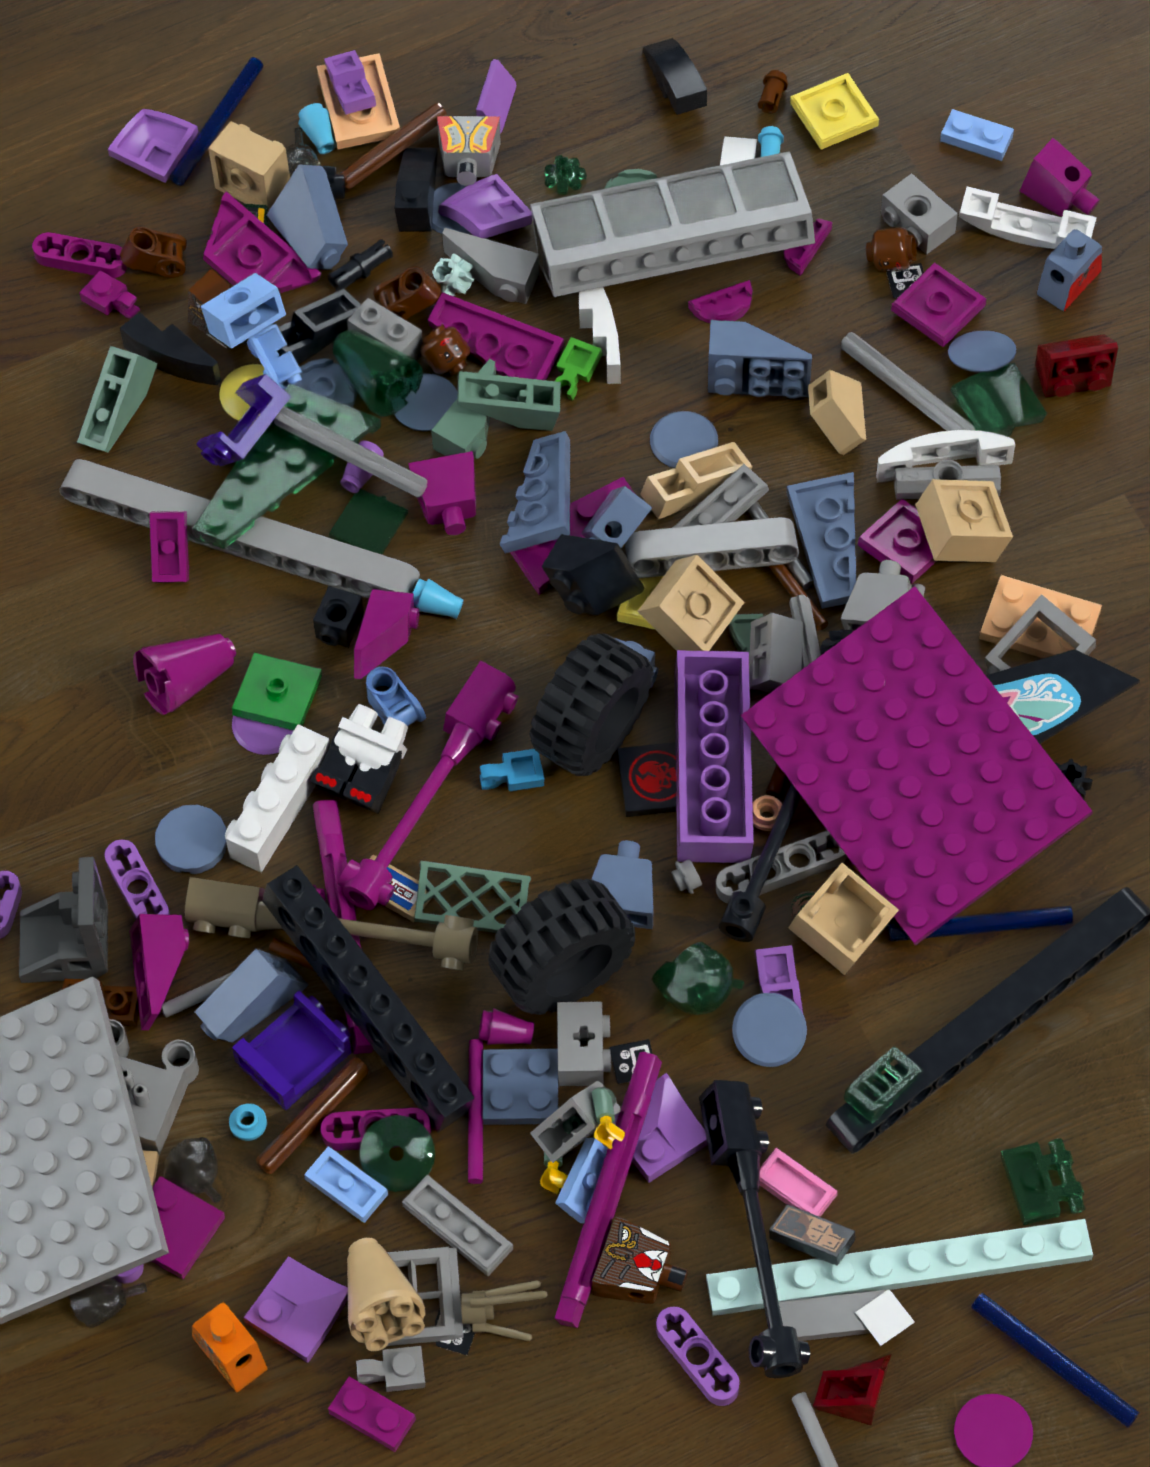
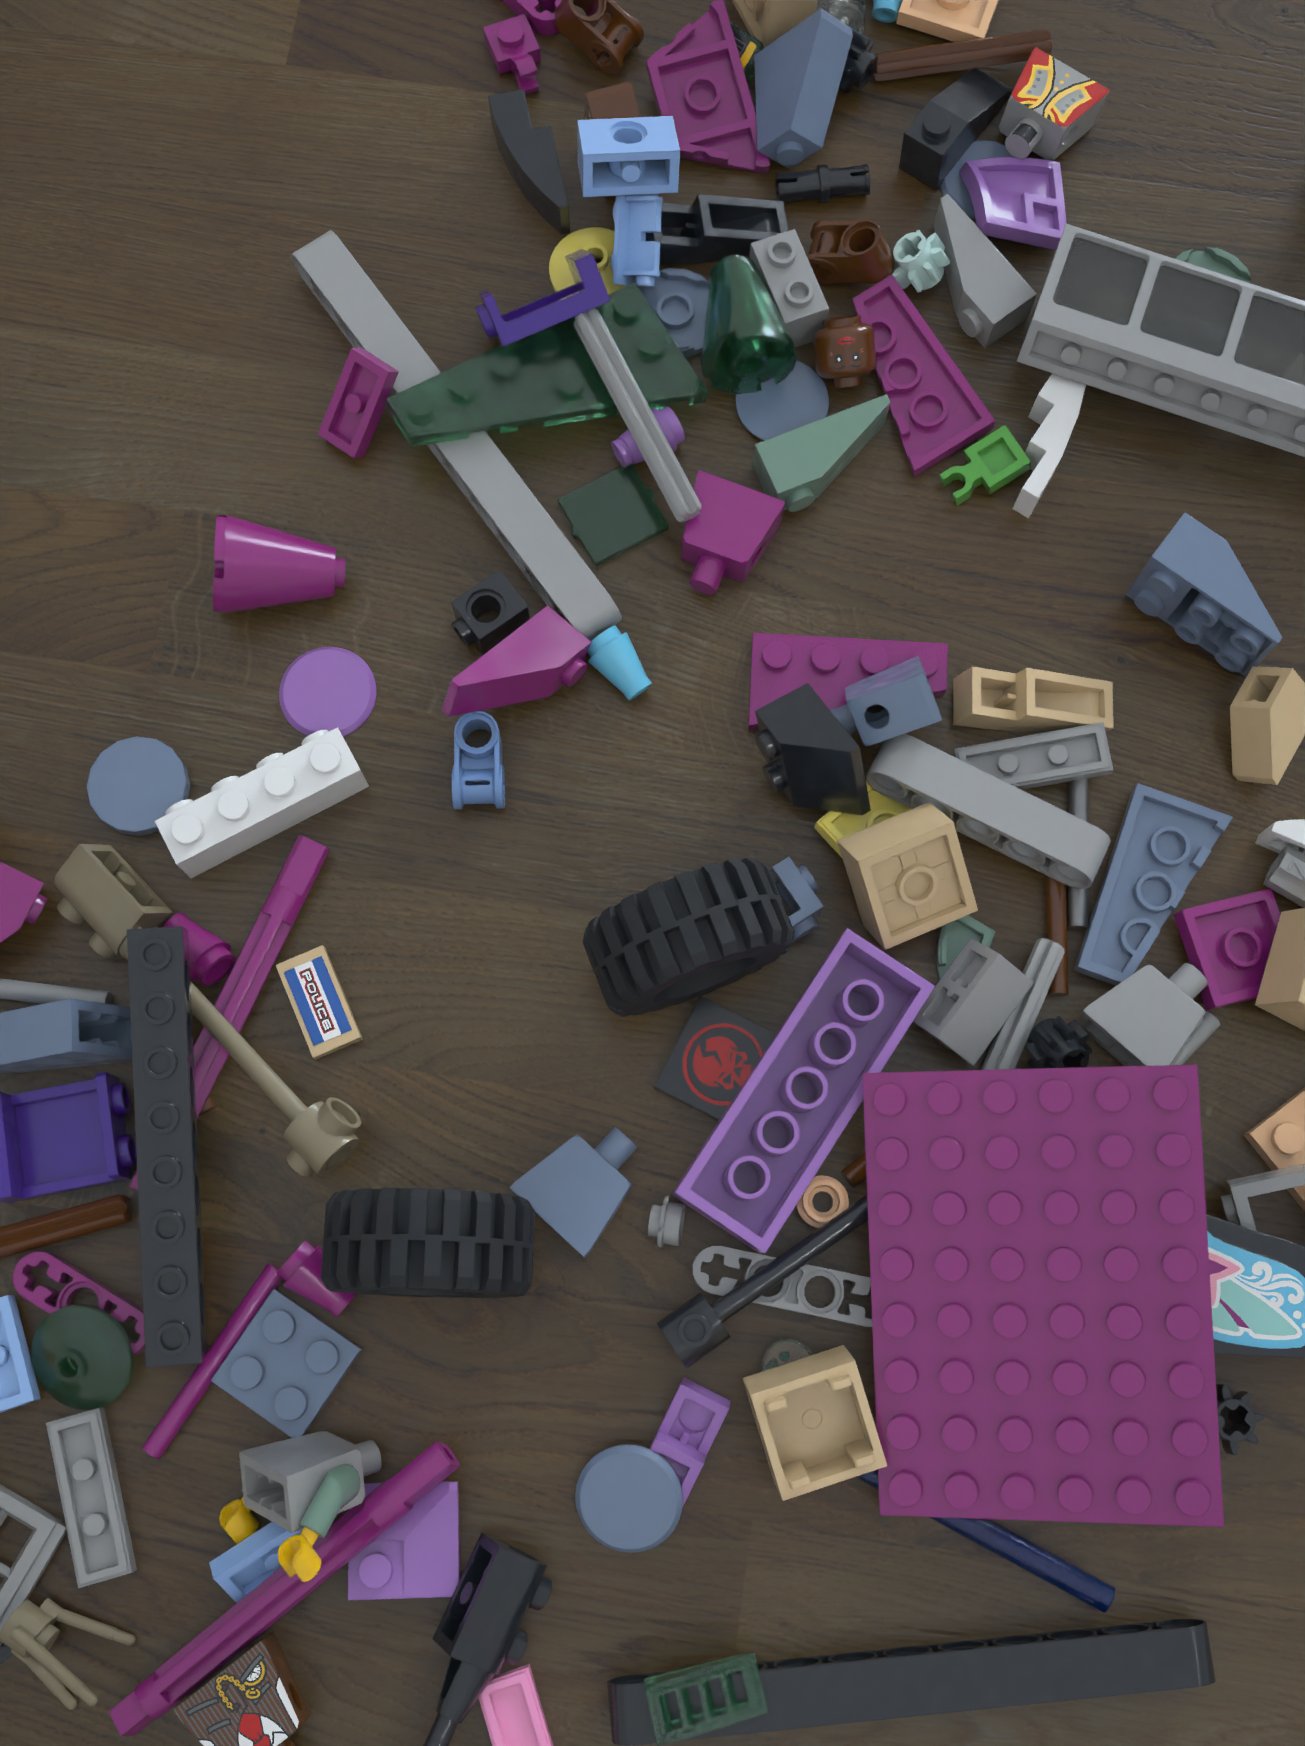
camera: 30 degrees right, 15 degrees up
sand green slope [77,346,157,453] -> none
medium lavender beam [105,840,170,919] -> none
green plate [232,653,322,731] -> none
hips [310,704,408,814] -> none
magenta bar [338,661,519,910] -> none
sand green window [414,860,531,933] -> none
sand green slope [457,371,561,431] -> none
medium lavender slope [476,59,517,133] -> none
dark azure plate [479,749,545,791] -> none
sand blue wing [500,431,570,554] -> none
clear green plant [544,155,587,195] -> none
light grey brick [557,1002,611,1086] -> none
black sticker [609,1039,653,1084] -> none
sand blue piece [650,411,718,468] -> none
clear green helmet [651,941,744,1016] -> none
magenta tile [688,280,753,323] -> none

